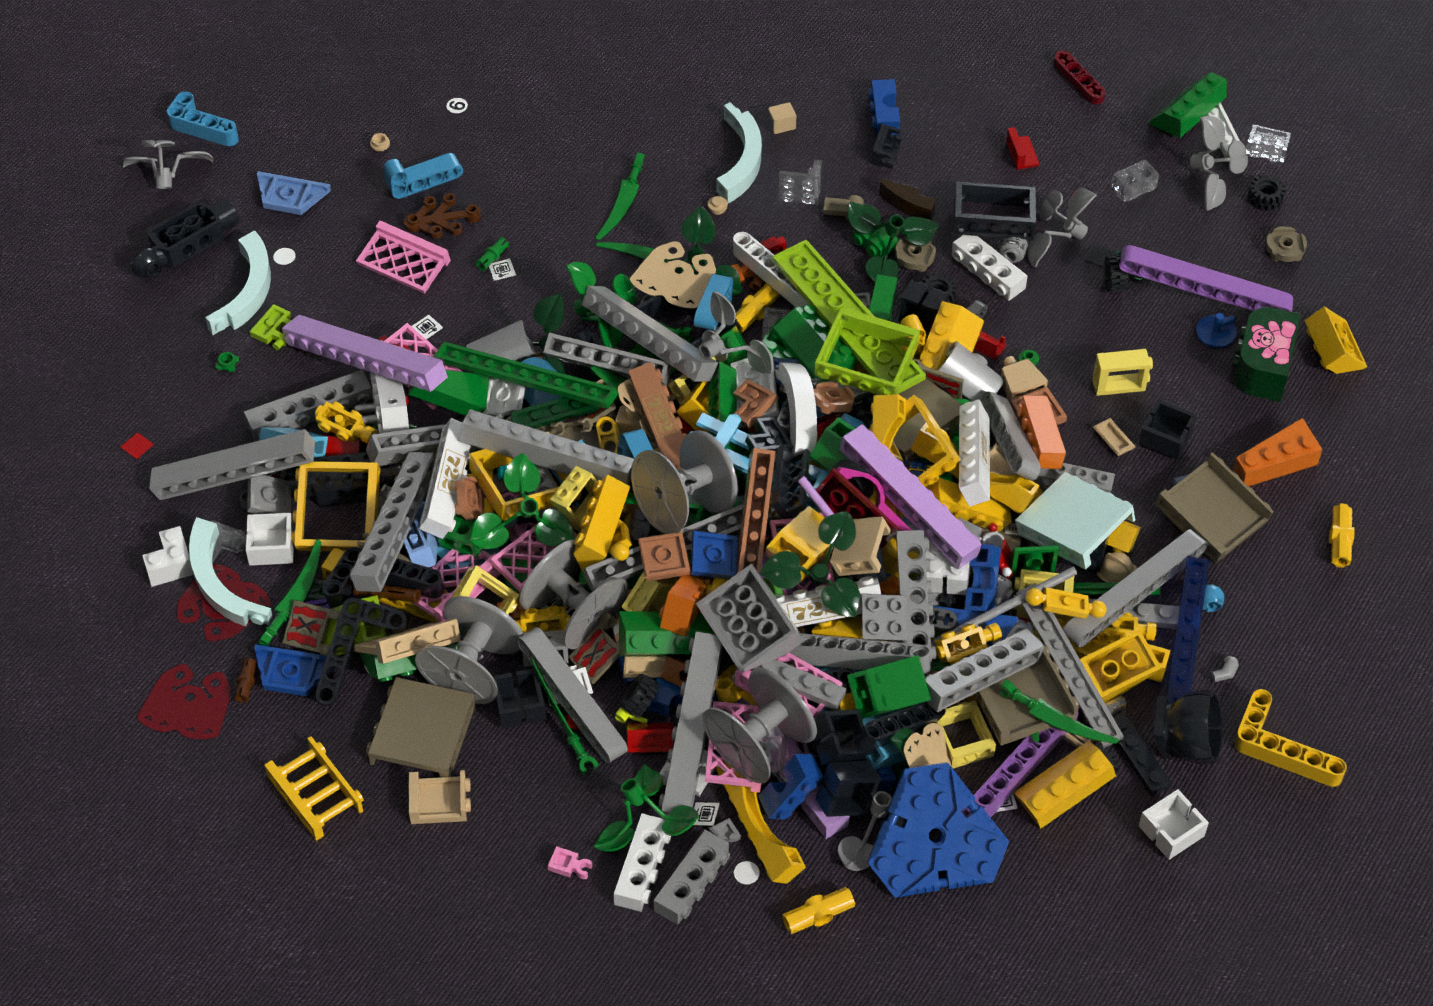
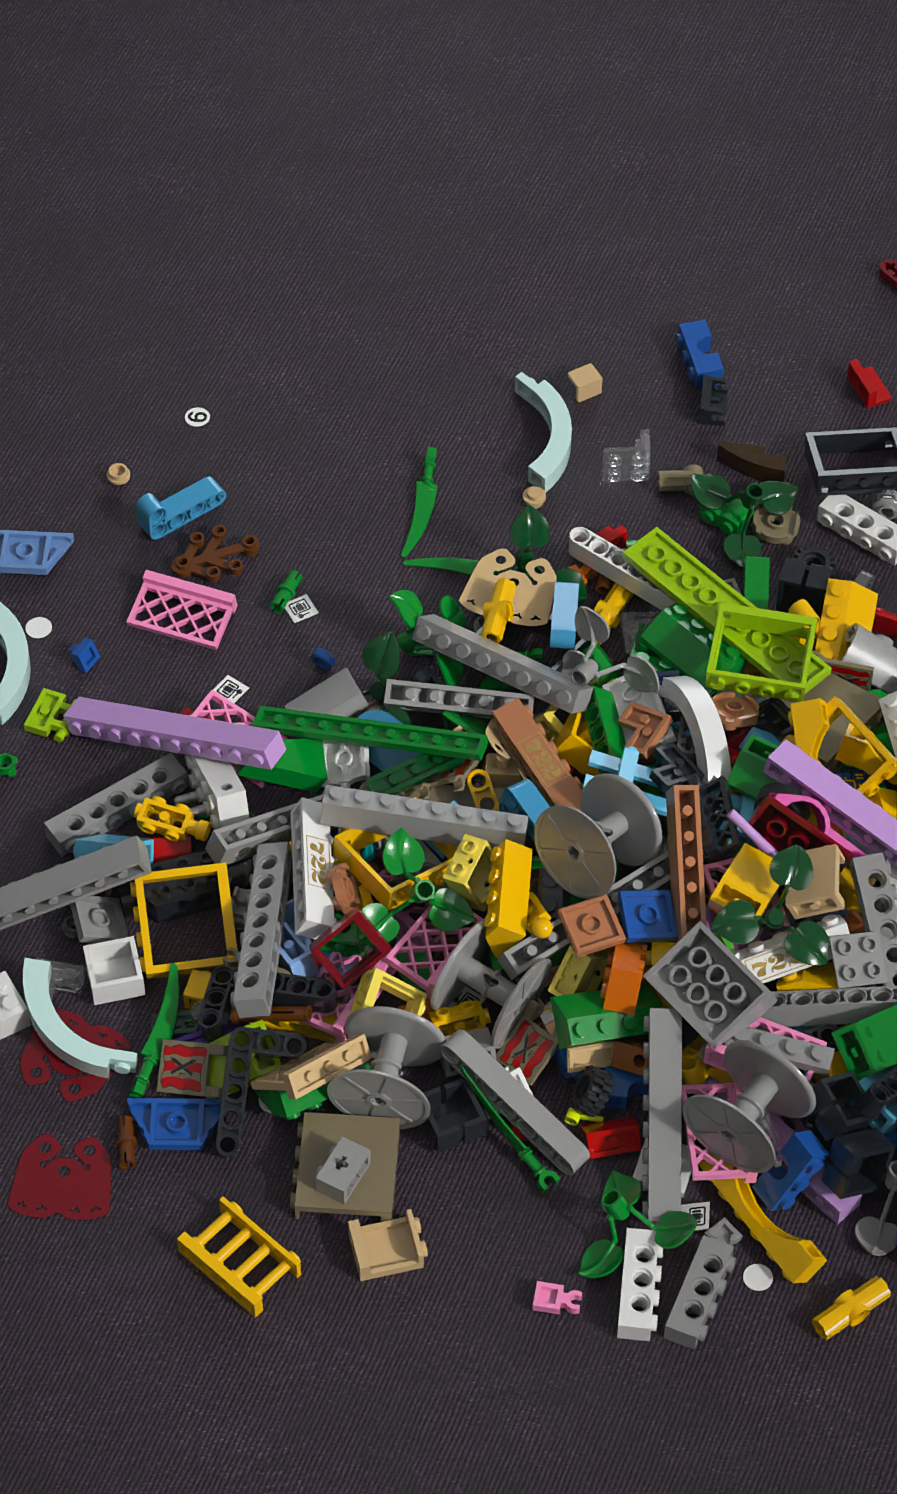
camera: 10 degrees left, 0 degrees up
none -> blue tile [68,638,100,673]
none -> dark red window [309,906,392,989]
none -> blue tile [311,648,336,671]
none -> light grey brick [314,1136,371,1205]
none -> yellow piece [480,578,516,644]

